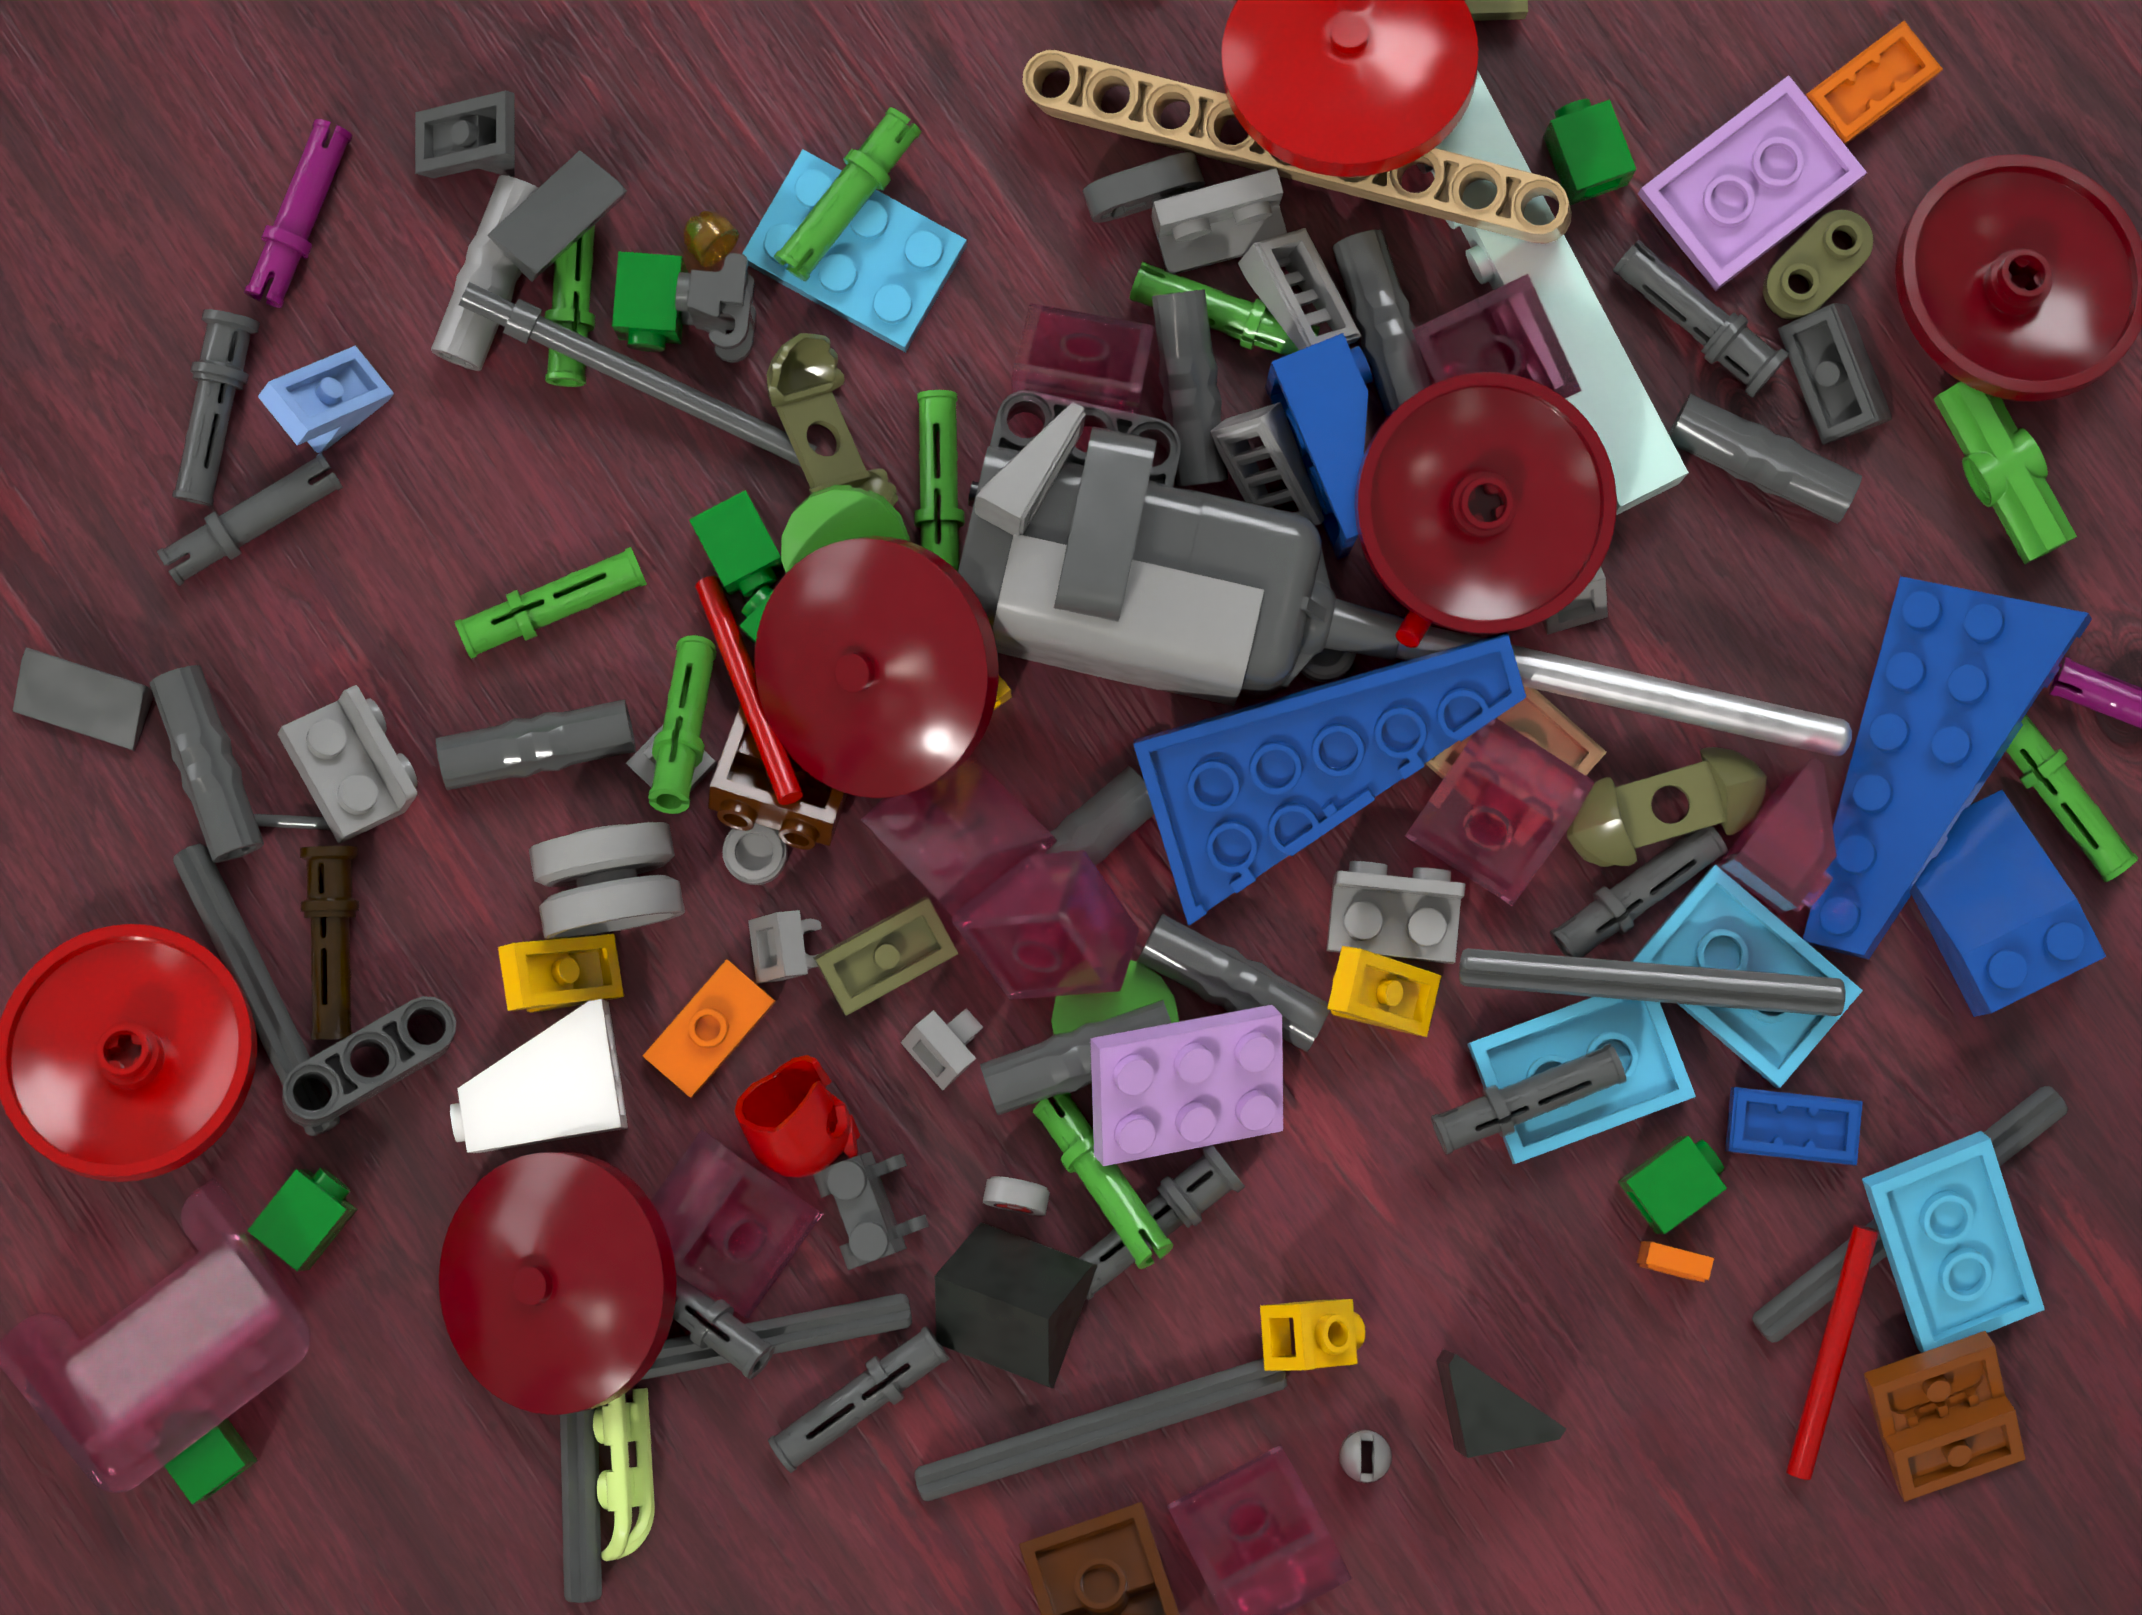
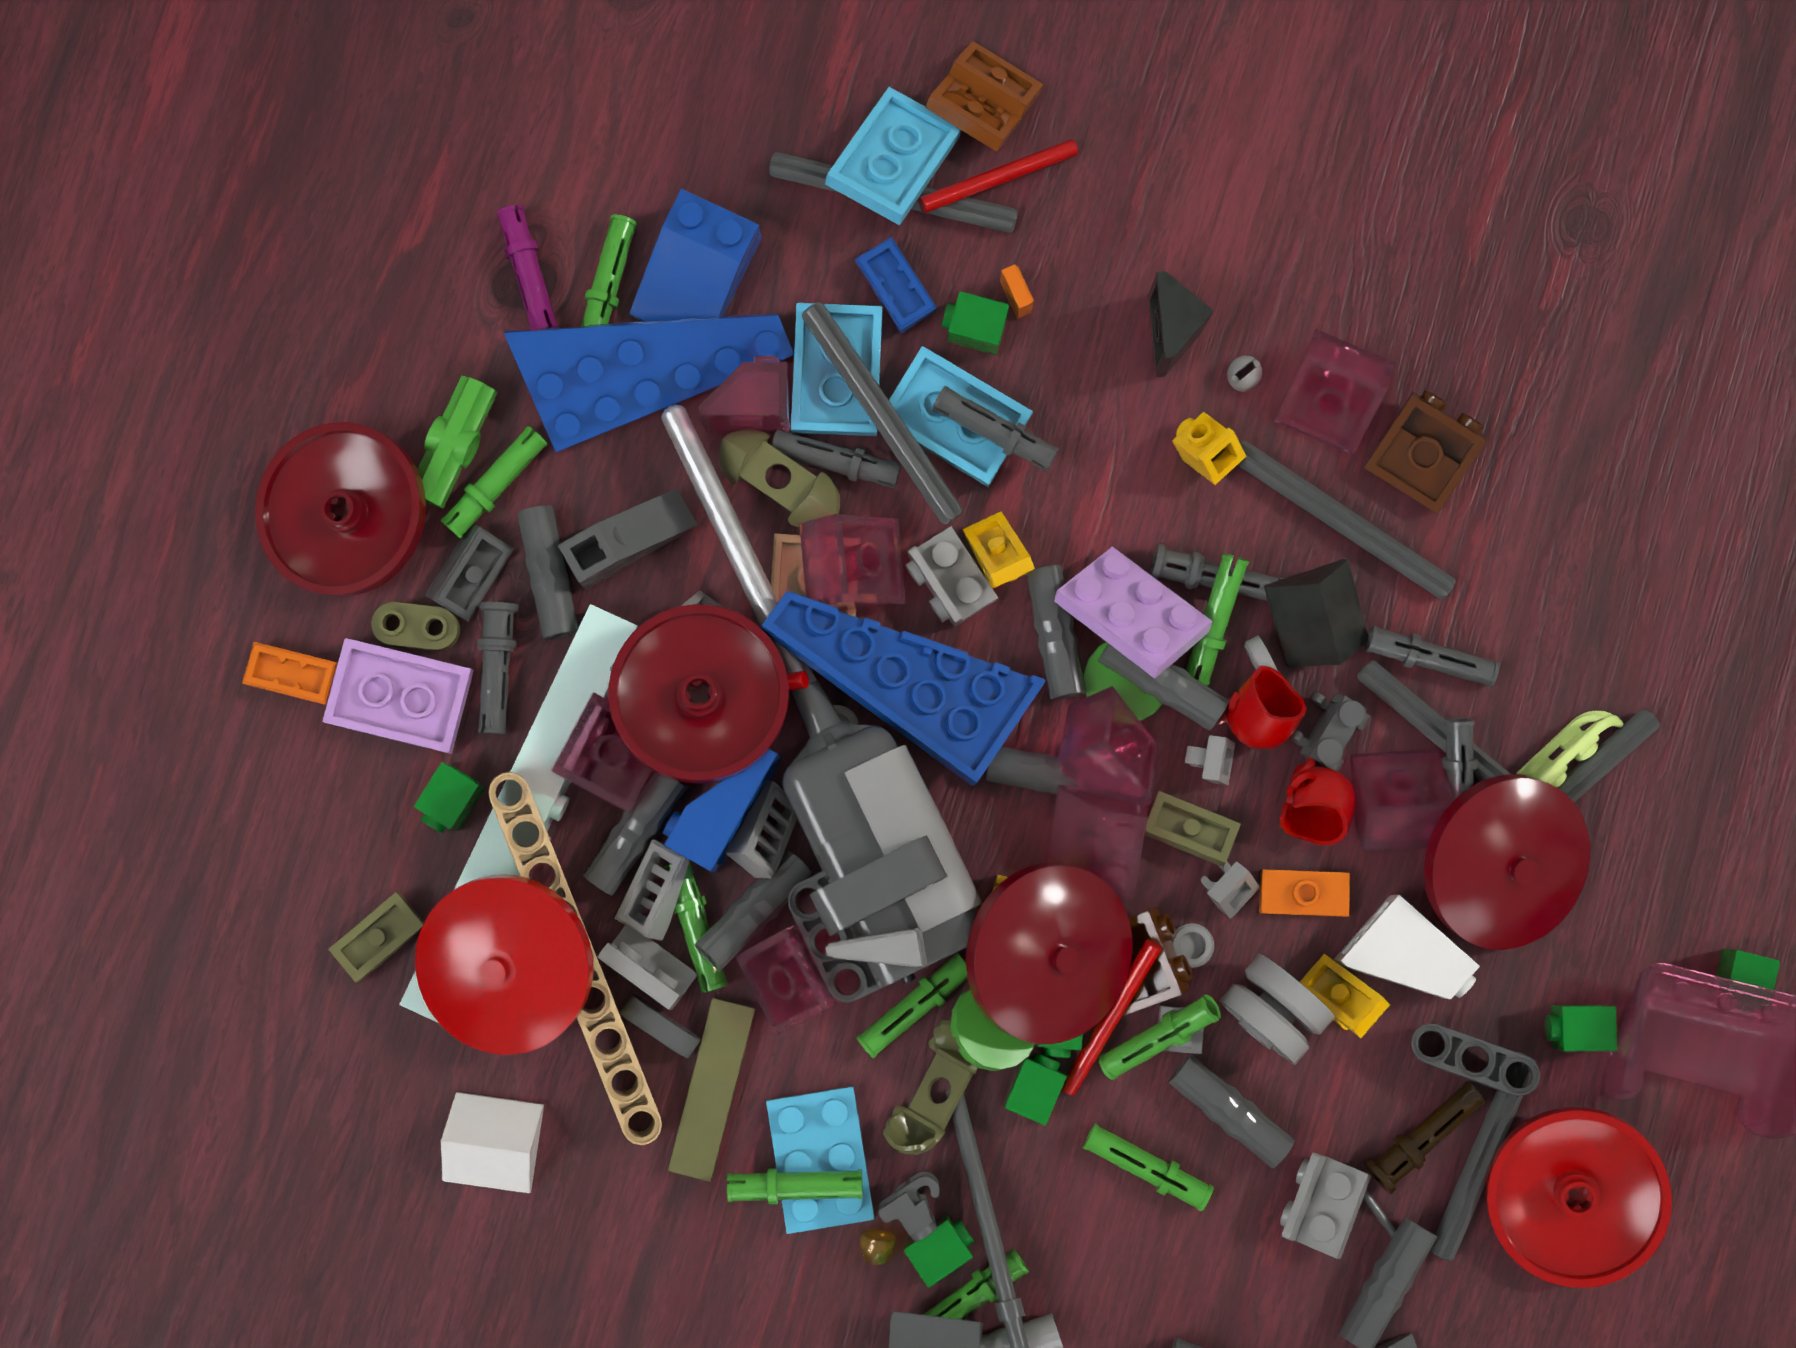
camera: 125 degrees left, 0 degrees up
none -> bright green pin [440,425,548,539]
none -> dark grey slope [558,488,698,590]
none -> olive tile [668,998,756,1182]
none -> red helmet [1217,666,1307,749]

